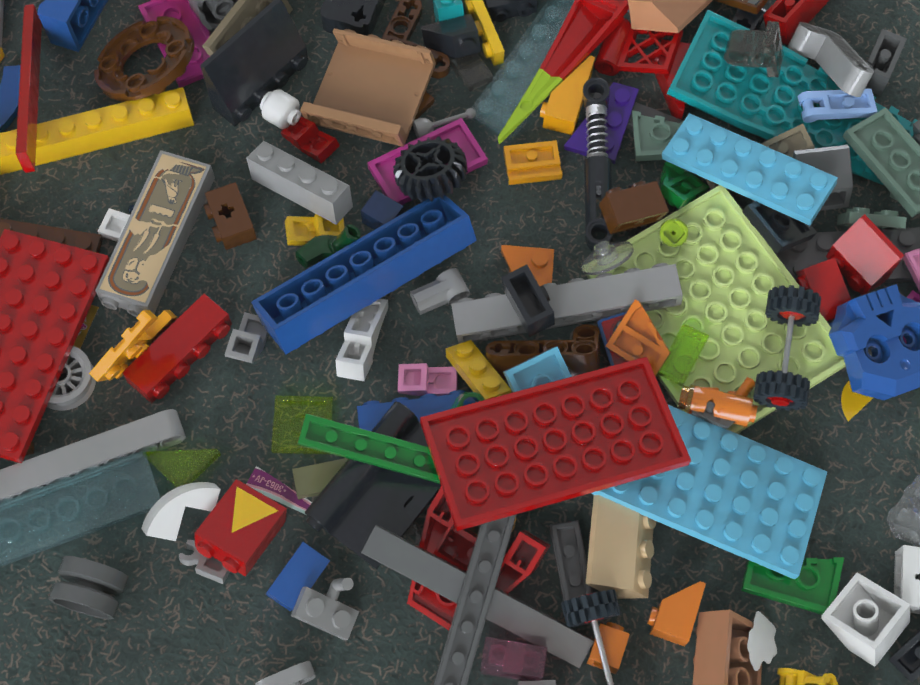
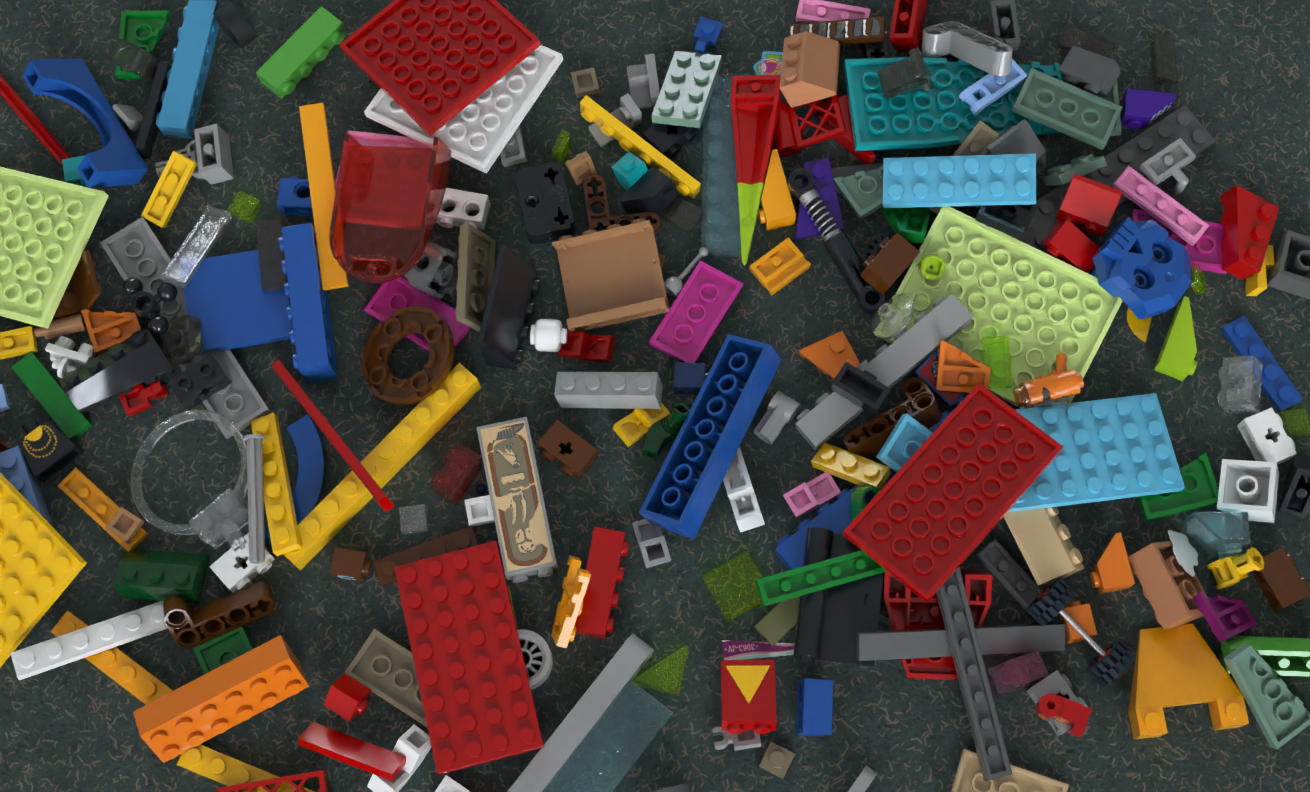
camera: 25 degrees left, 5 degrees up
white brick [141,482,221,541] -> none
light grey plate [291,578,359,640] -> none
black gear [393,136,468,203] -> none
black axle [753,285,821,411] -> none
none -> clear plate [399,504,428,535]
none -> clear red brick [431,443,483,506]
none -> dark tan plate [759,742,795,779]
none -> lime slope [1154,296,1198,381]
none -> clear light blue slope [1180,512,1251,559]

